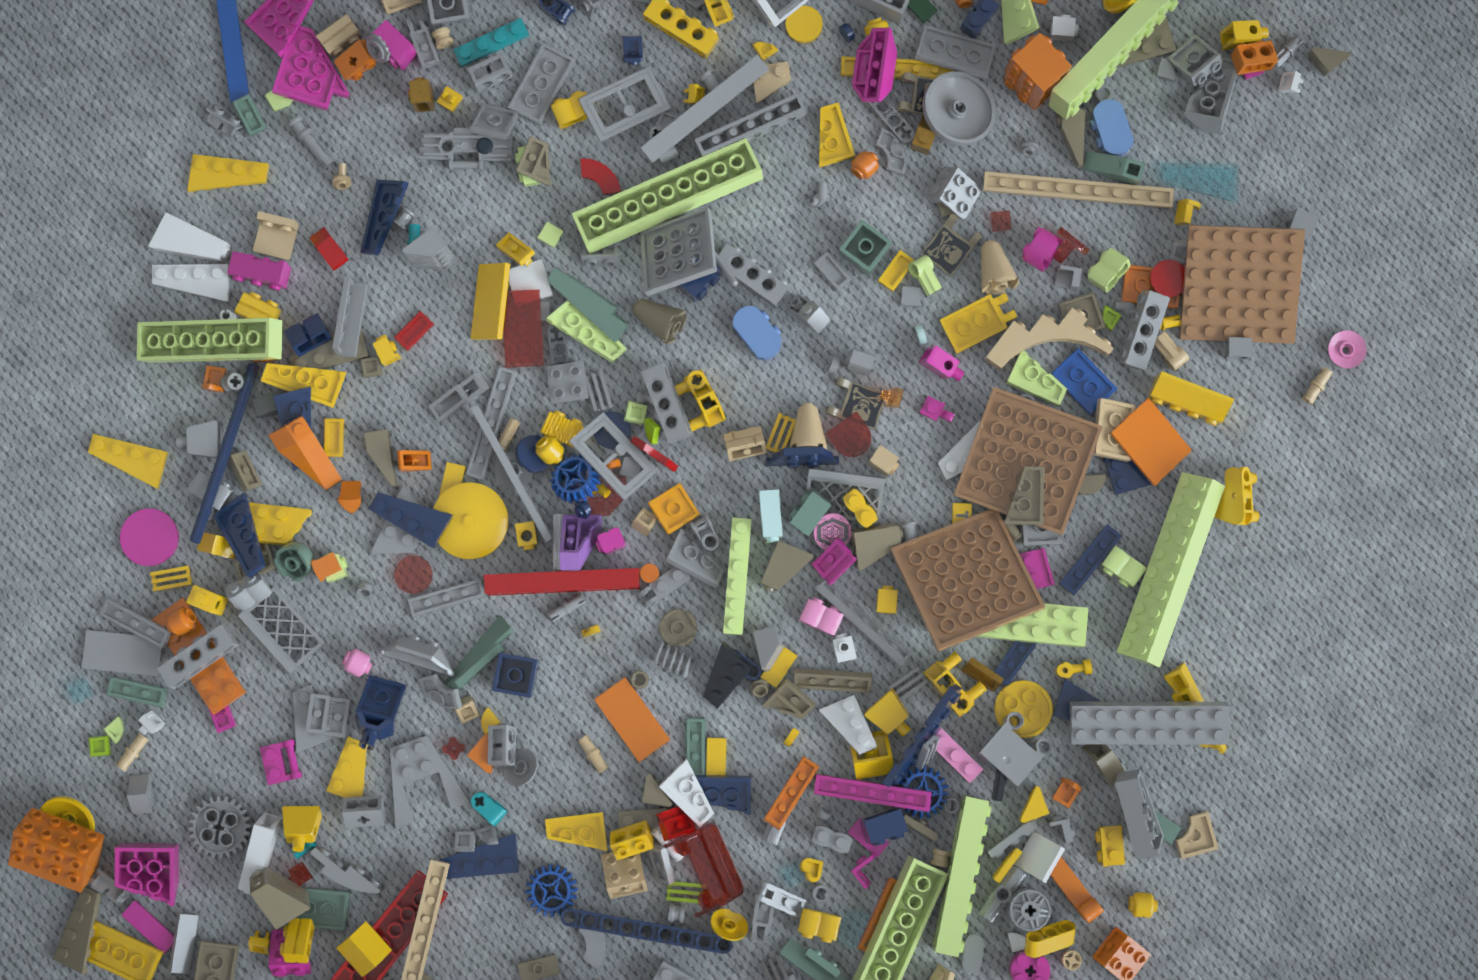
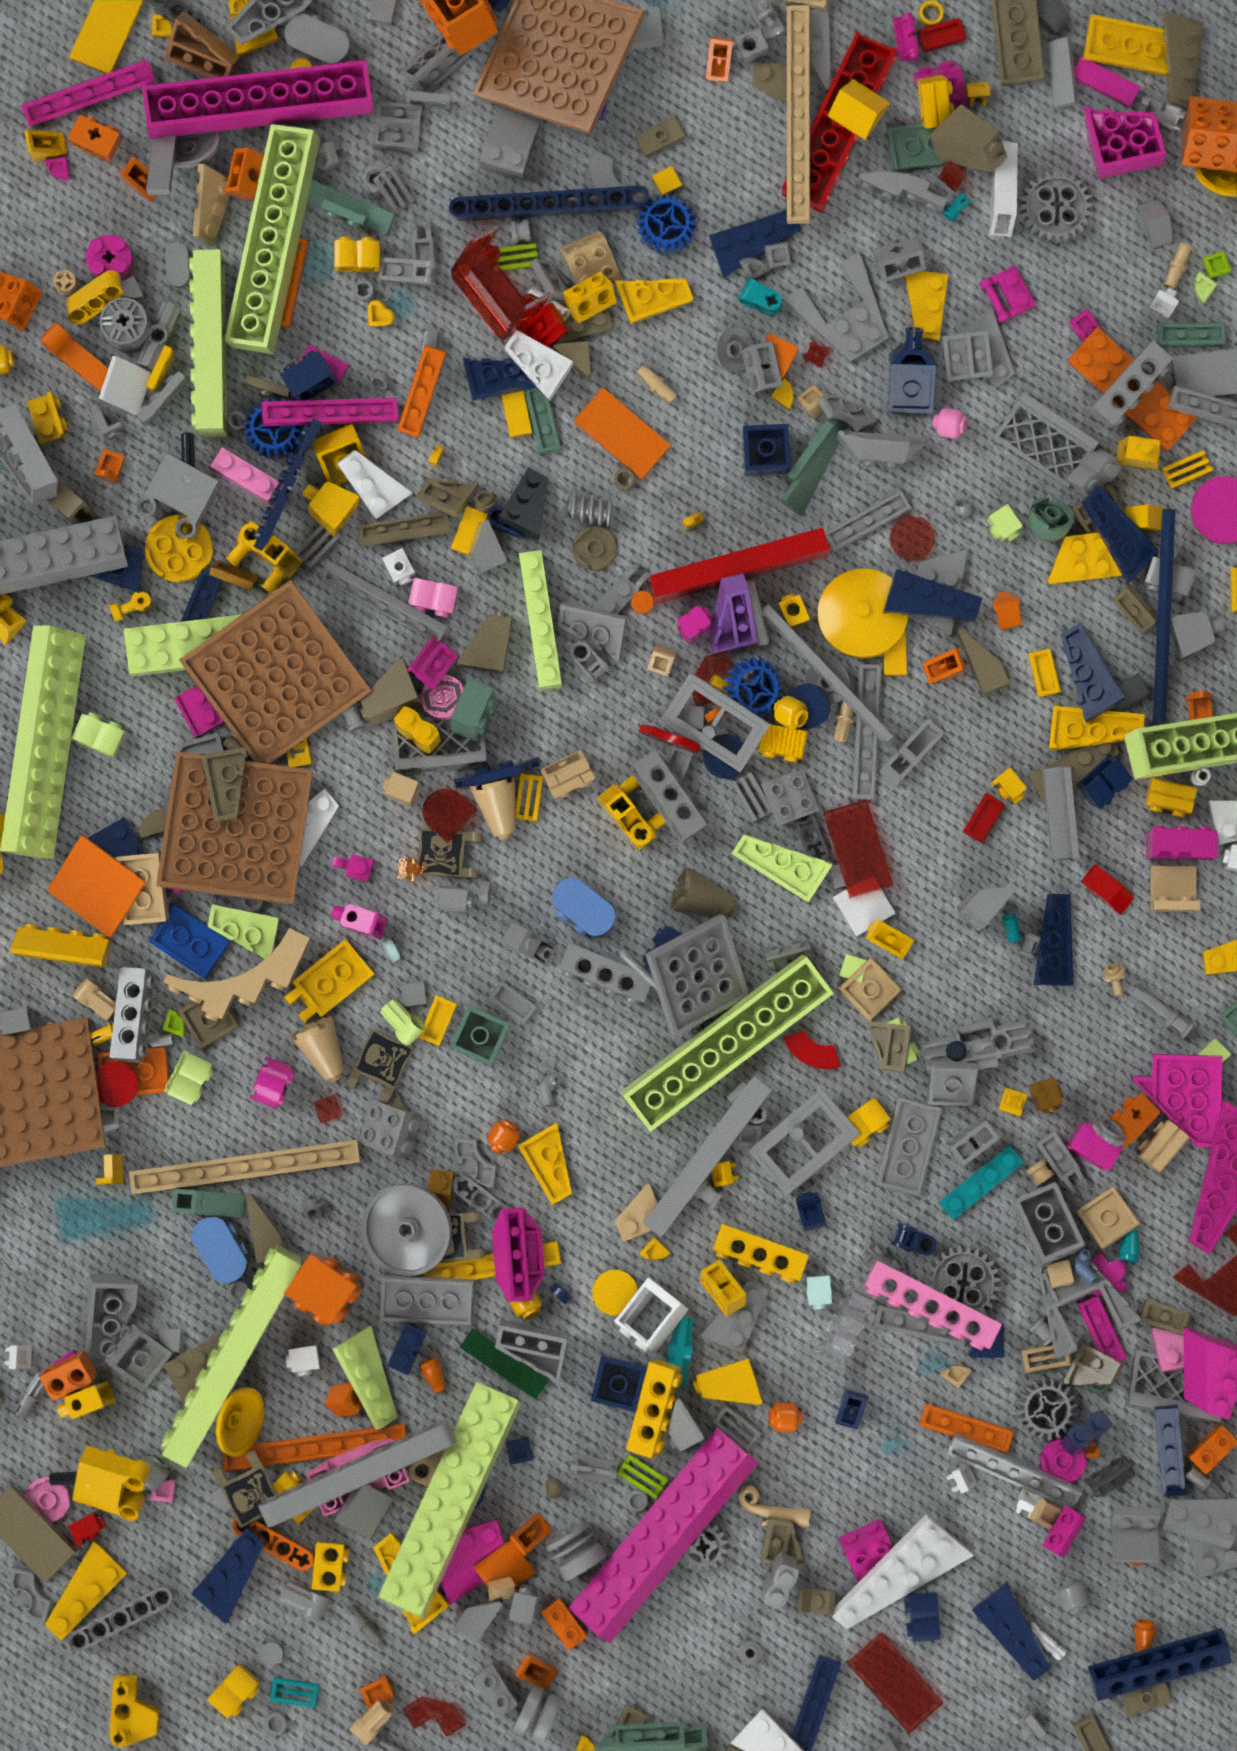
camera: 165 degrees right, 0 degrees up
orange head [166,607,196,636] -> none
light grey bush [220,373,244,391] -> none
orange wedge [268,415,342,490] -> none
yellow torso [282,806,322,852] -> none
orange tile [311,552,342,582] -> none
dark tan tile [360,356,383,379] -> none
yellow tile [470,263,510,340] -> none
sand green wedge [547,267,631,342] -> none
light grey pin [548,592,587,622] -> none
dark blue plate [574,501,592,519] -> none
yellowish green tile [624,401,647,426] -> none
lime tile [644,417,661,444] -> none
light orange tile [647,483,701,535] -> none
light grey brick [695,93,806,157] -> none
yellow dish [710,909,748,941] -> none
light aqua window [759,489,783,543] -> none
light grey brick [811,825,853,853] -> none
dark pink bracket [851,851,877,889] -> none
yellow brick [876,585,898,614] -> none
light grey tile [916,735,940,770] -> none
tan wheel [930,848,952,868] -> none
yellow slope [1018,785,1049,823] -> none
clear red tile [1053,226,1090,264] -> none
light grey panel [1054,265,1082,290] -> none
dark blue plate [1059,524,1122,596] -> none
none -> yellow tile [652,166,682,197]
none -> tan tile [838,957,903,1021]

